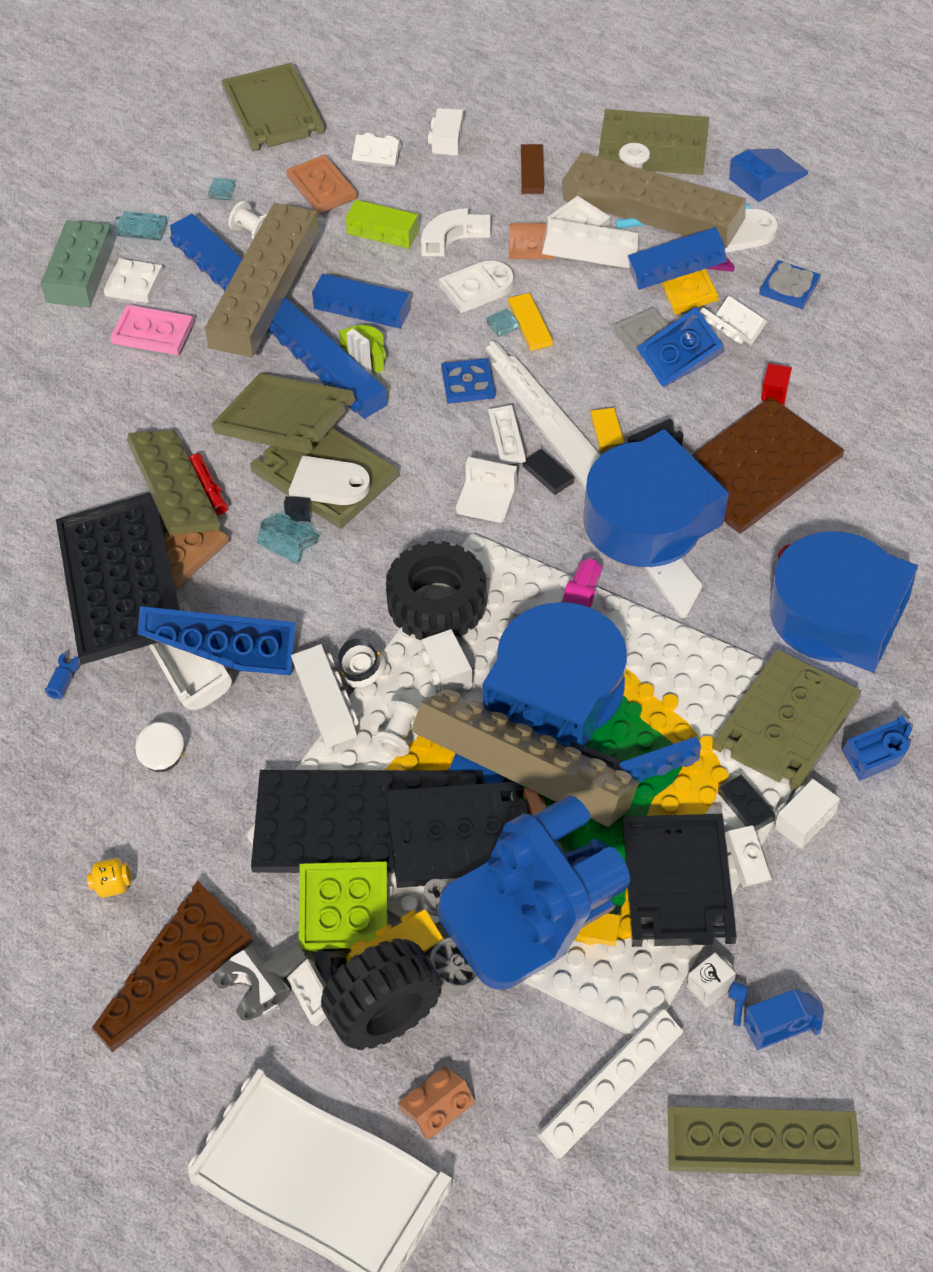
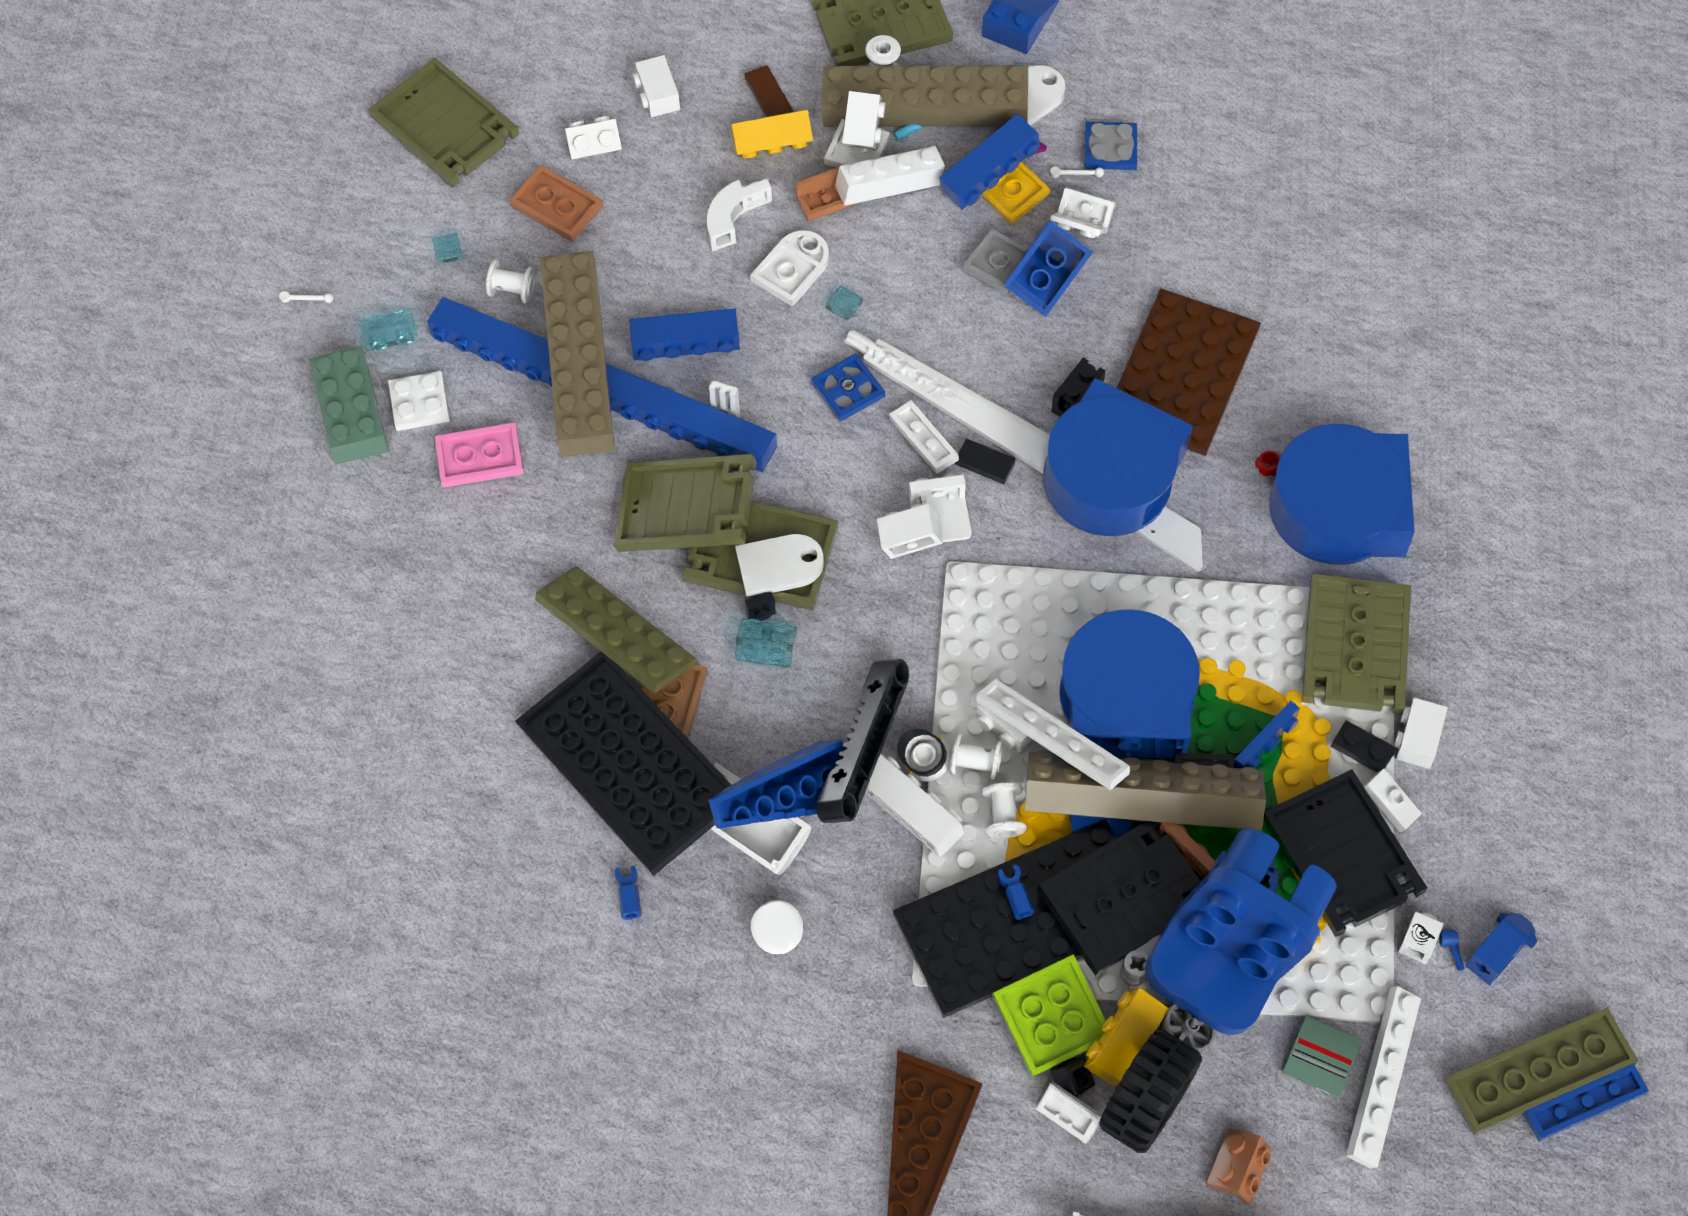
camera: 25 degrees left, 10 degrees up
yellow head [87,858,132,898] -> none
red pin [189,453,228,515] -> none
dark grey connector [213,941,307,1021] -> none
lime brick [339,325,386,373] -> none
lime brick [345,199,419,249] -> none
black tyre [385,541,487,640] -> none
yellow tile [508,293,552,351] -> none
dark pink piece [563,558,602,608] -> none
yellow tile [590,408,624,452] -> none
red brick [761,363,792,405] -> none
blue piece [842,715,913,781] -> none
none -> white hinge [279,291,334,303]
none -> yellow brick [730,110,813,159]
none -> black gear [816,659,909,823]
none -> white brick [842,91,886,150]
none -> white brick [877,503,943,559]
none -> white hose [950,734,1003,781]
none -> white plate [976,679,1130,790]
none -> blue bar [998,864,1034,920]
none -> white hinge [1050,166,1104,178]
none -> sand green slope [1283,1015,1363,1097]
none -> blue plate [1524,1064,1649,1142]

